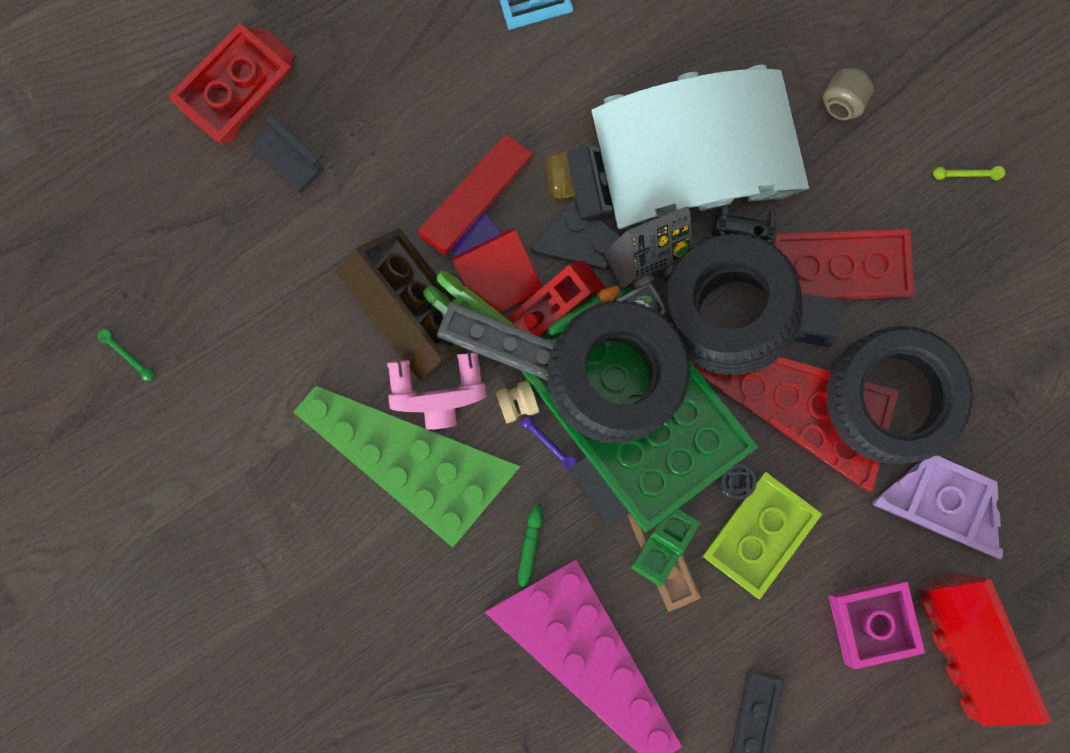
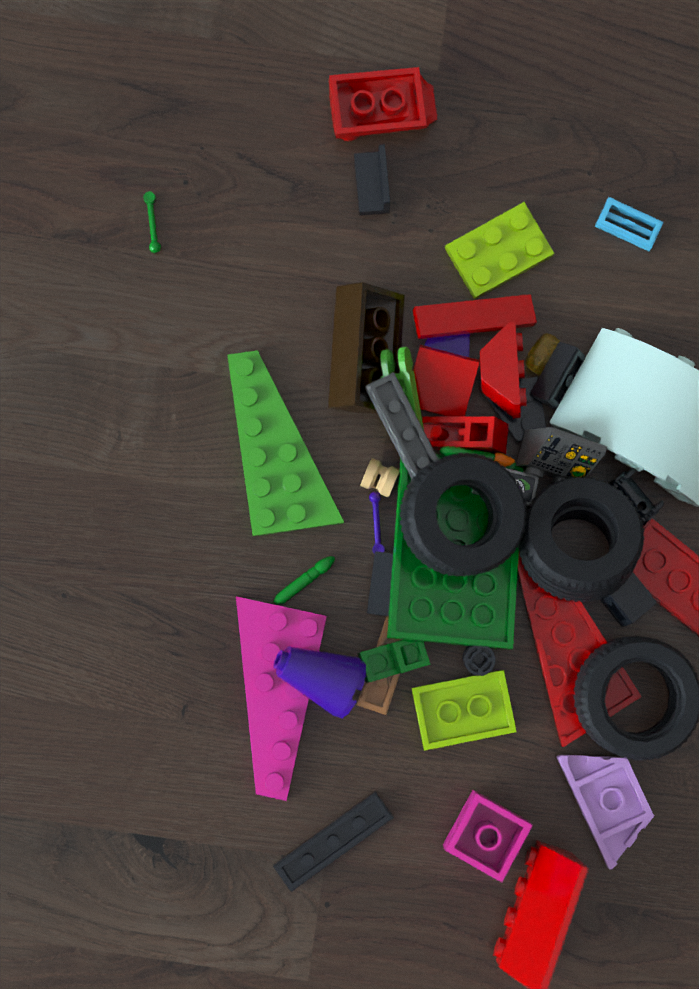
camera: 40 degrees right, 0 degrees up
bright pink connector [387,351,487,429] -> none
none -> dark purple cone [274,646,366,718]
none -> lime plate [445,202,554,300]
none -> red slope [480,322,527,418]

